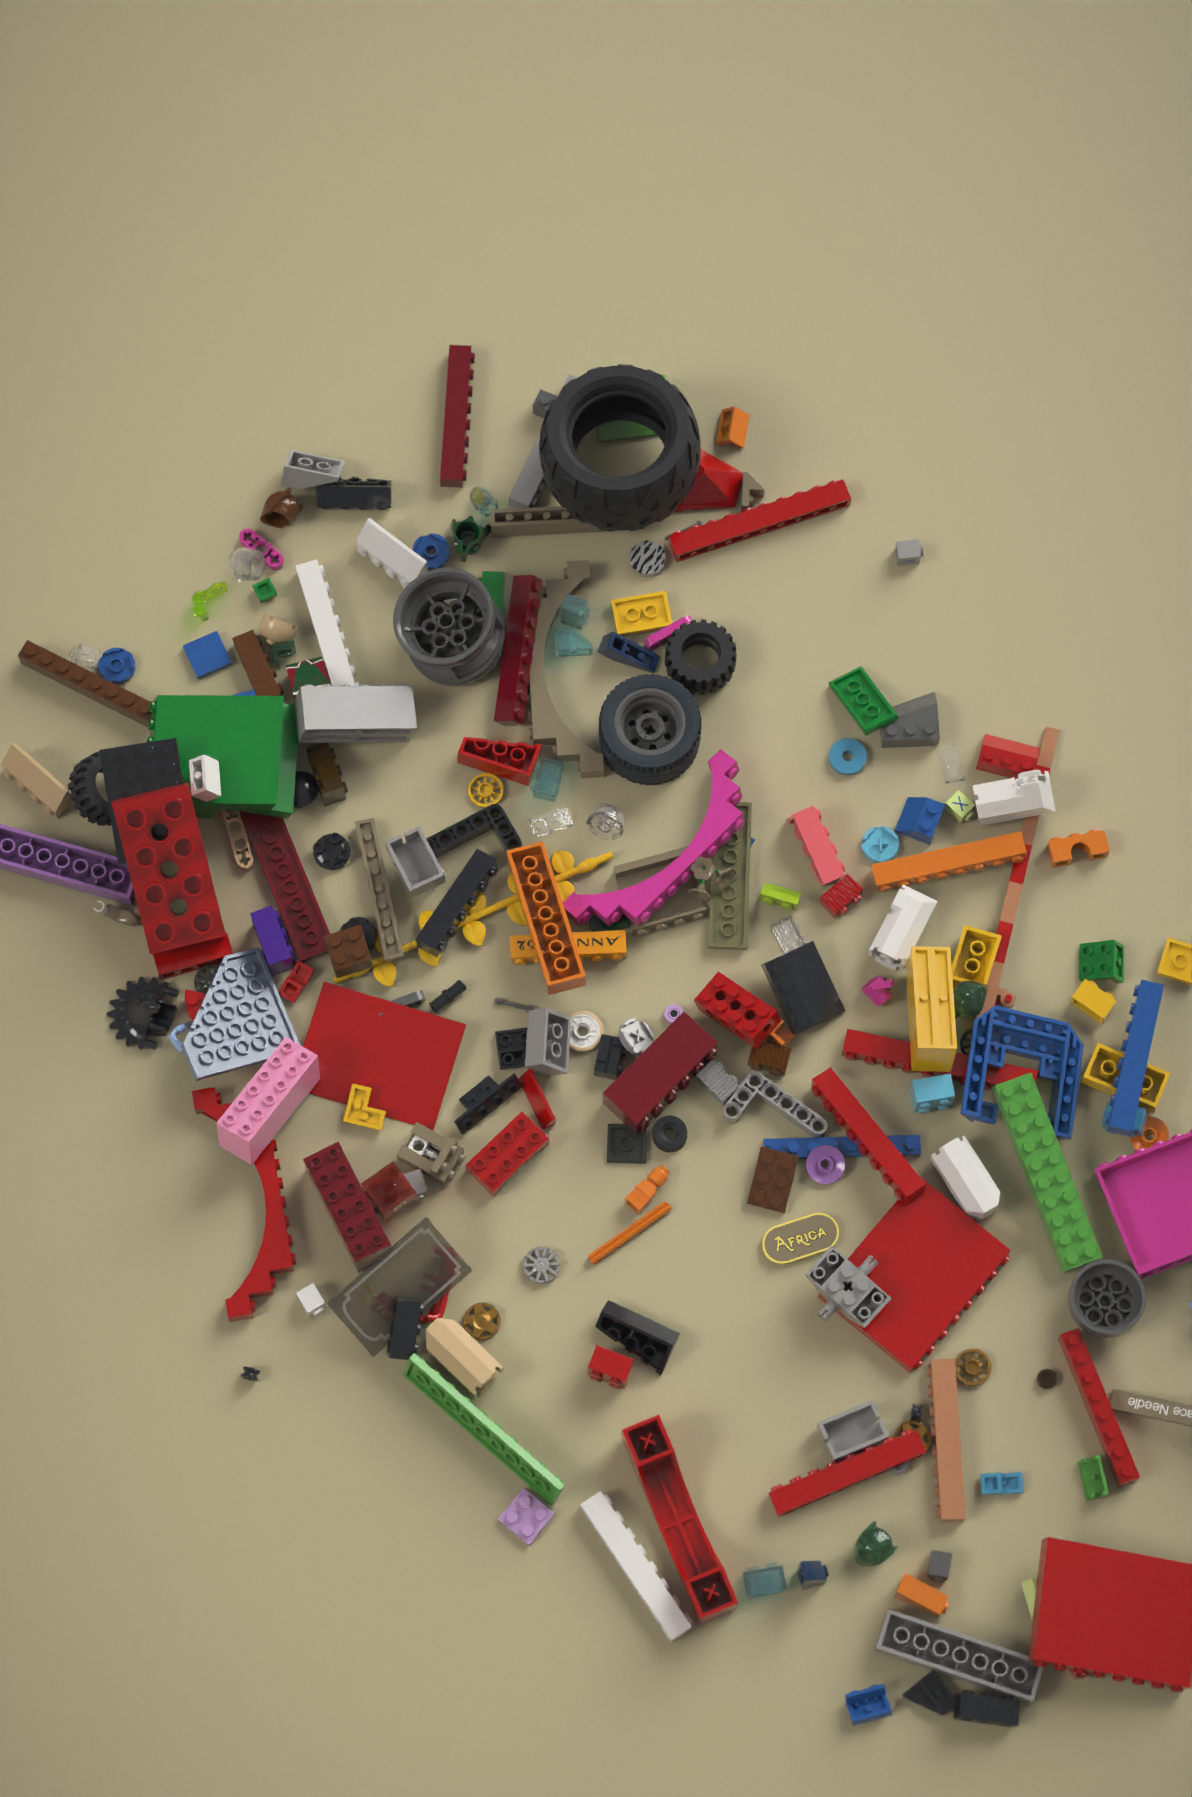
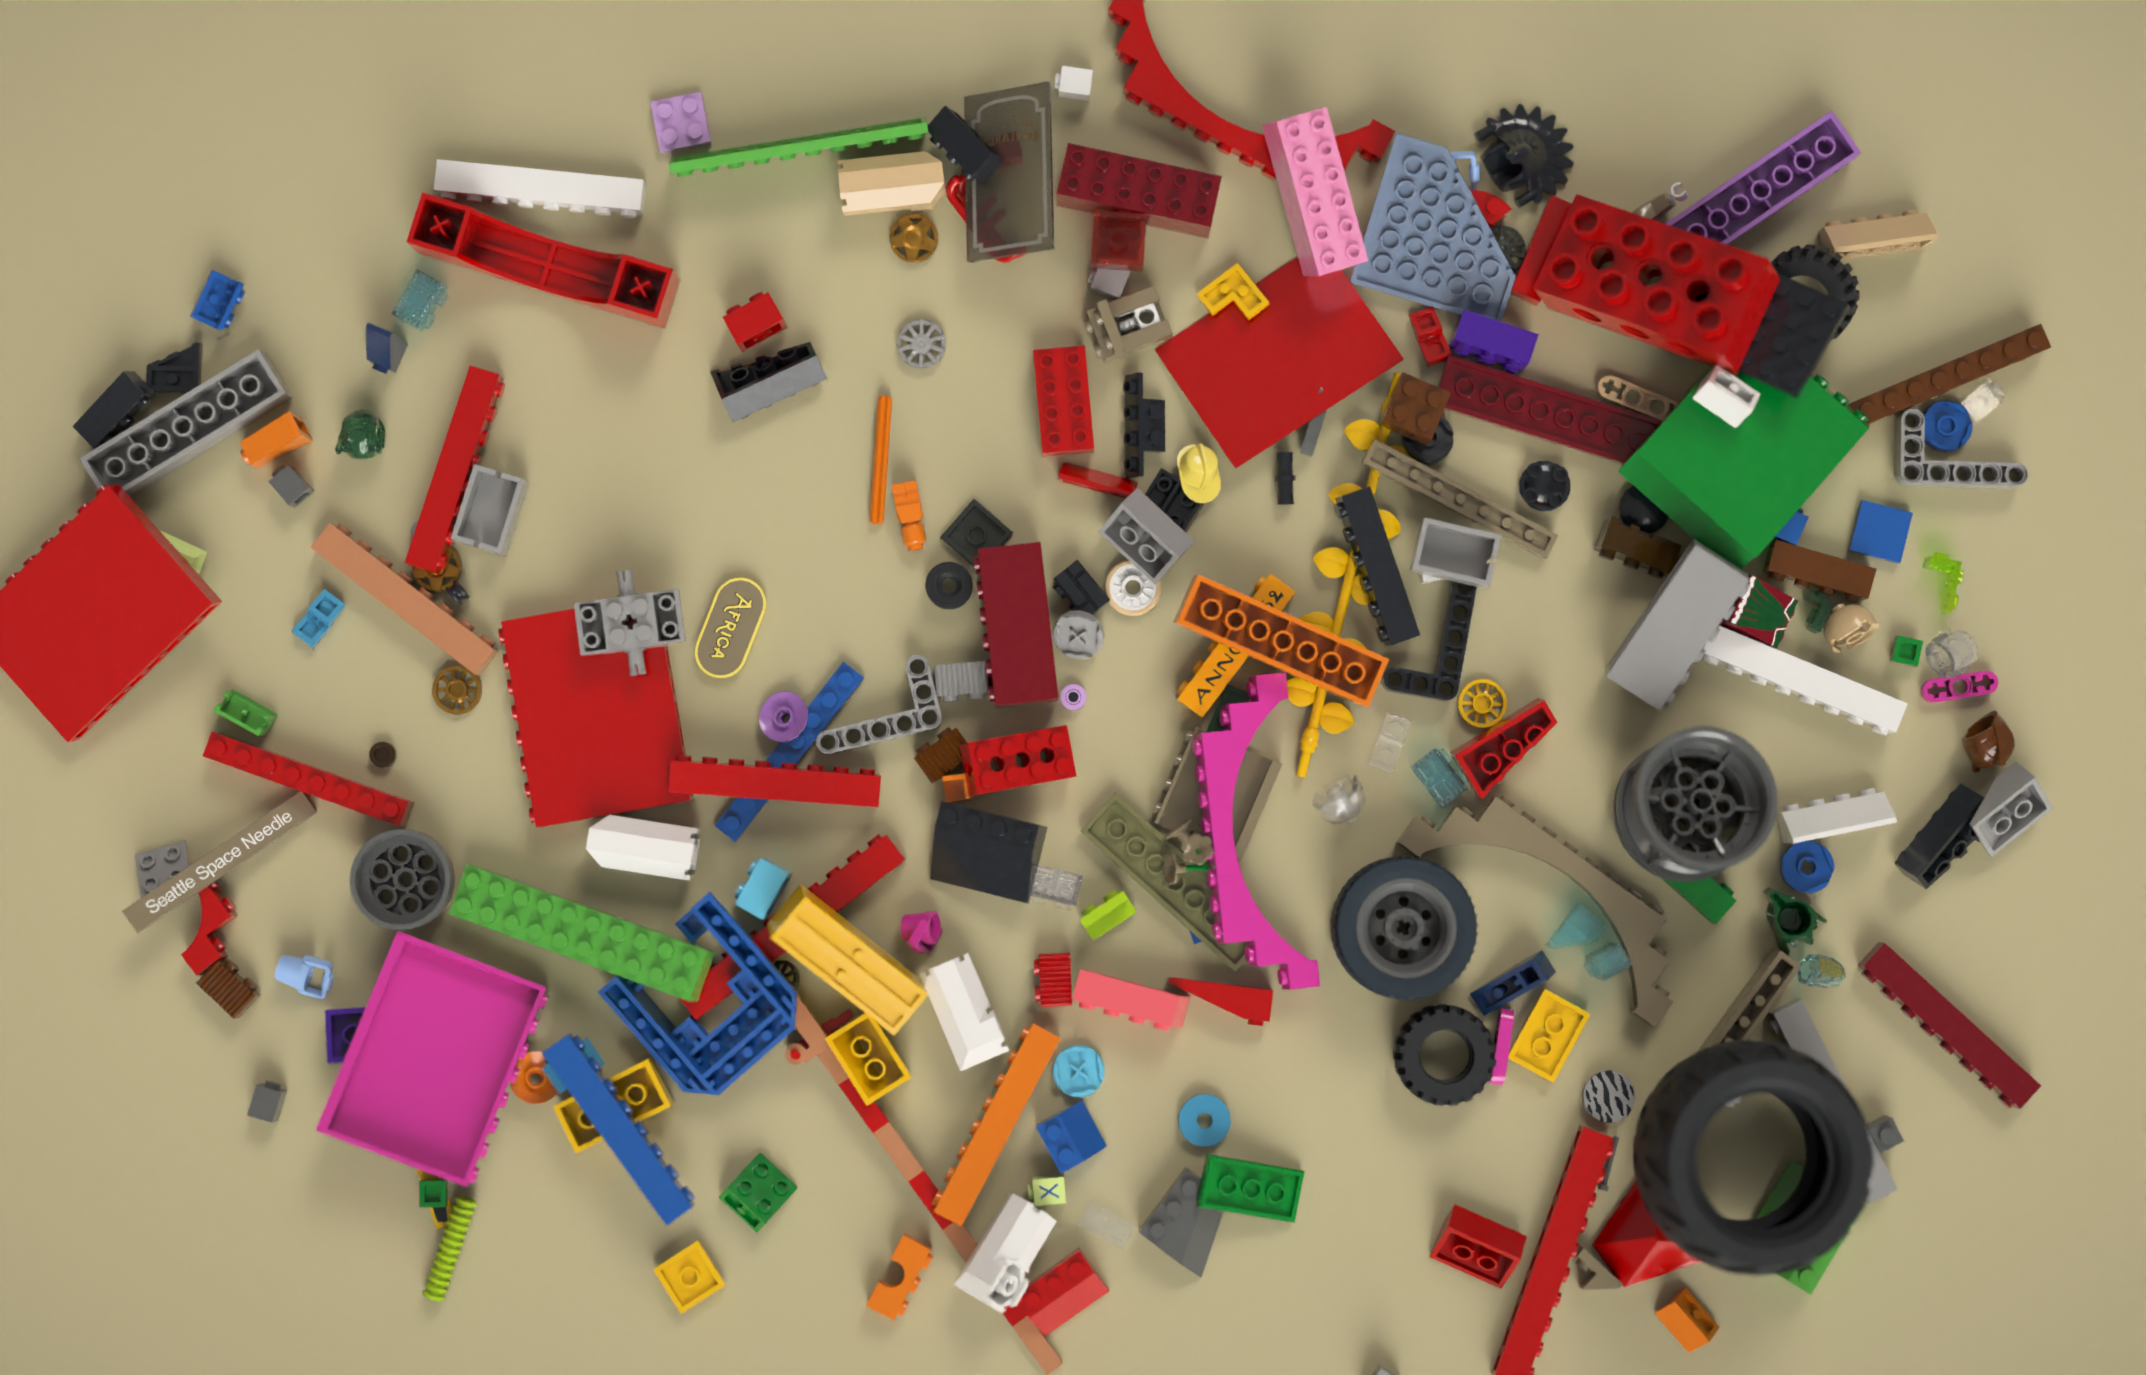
camera: 130 degrees right, 15 degrees up
dark red brick [494,575,543,726] -> none
dark grey hinge [494,997,534,1013] -> none
reddish brown plate [747,1146,799,1213] -> none
clear green helmet [953,980,988,1017] -> none
yellow brick [1070,979,1117,1024] -> none
none -> red slope [1168,977,1273,1026]
none -> light yellow piece [1177,443,1221,503]
none -> red slope [1429,1204,1527,1289]
none -> light grey beam [1894,408,2028,489]

